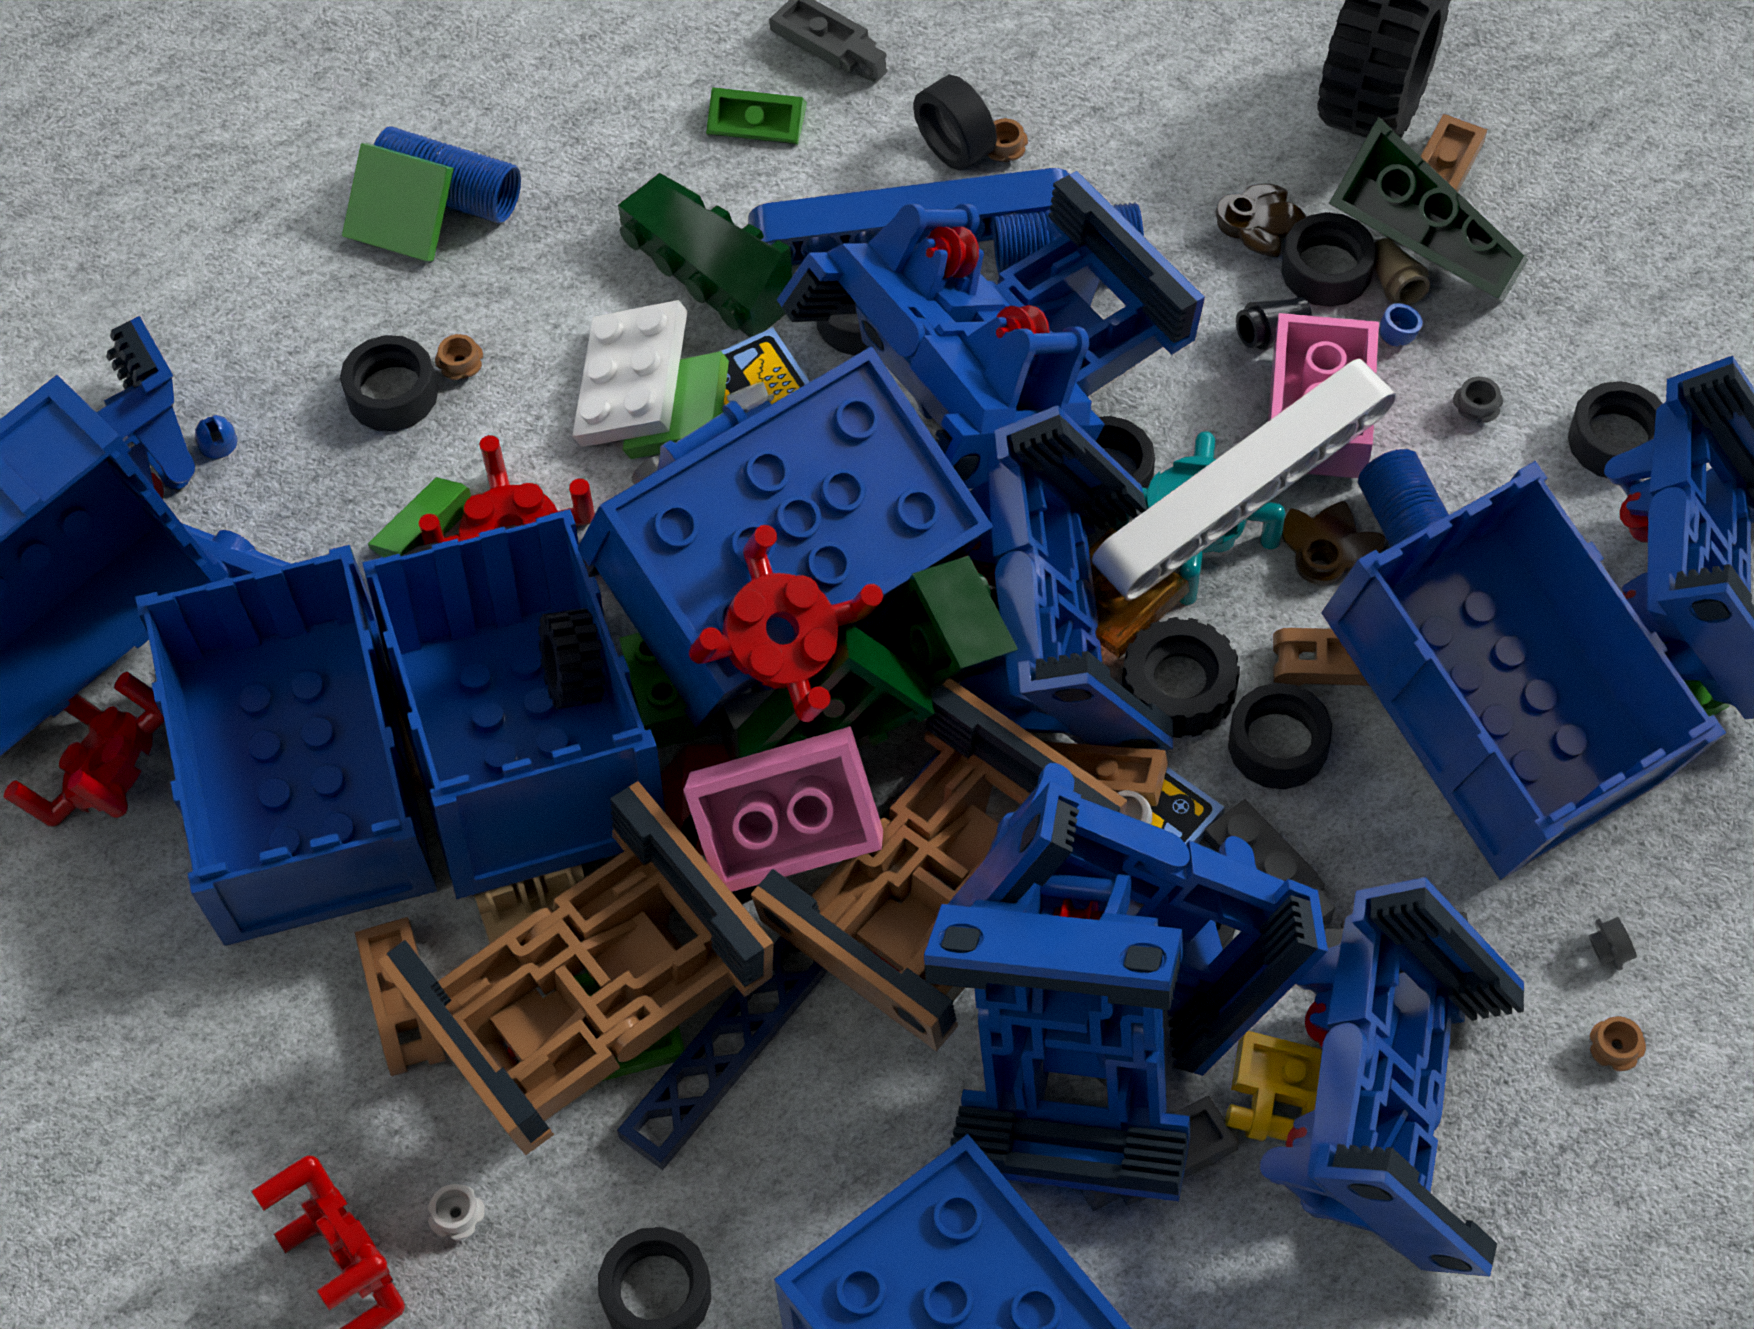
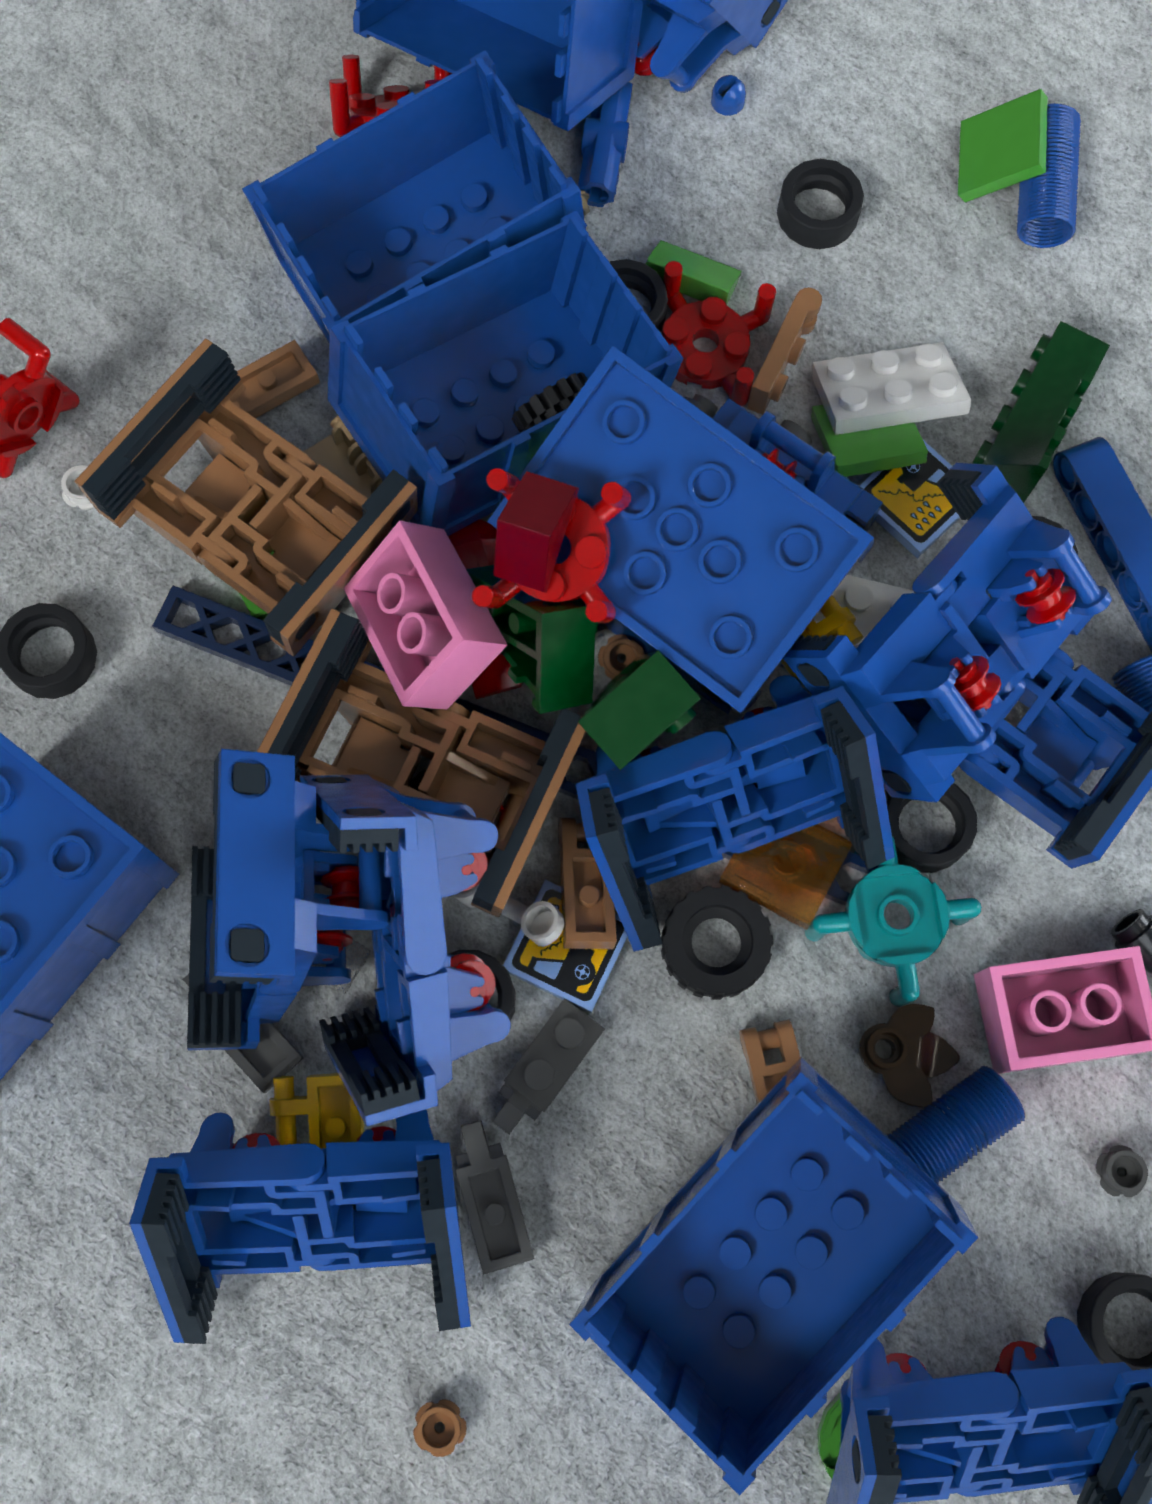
camera: 70 degrees right, 15 degrees up
medium nougat plate [435,334,483,380] -> none
white plate [726,382,774,414] -> none
white beam [1092,359,1397,600] -> none
black tyre [1228,683,1332,790] -> none
dark grey plate [1589,917,1637,970] -> none
none -> dark red slope [494,471,579,593]
none -> medium nougat plate [747,287,822,415]

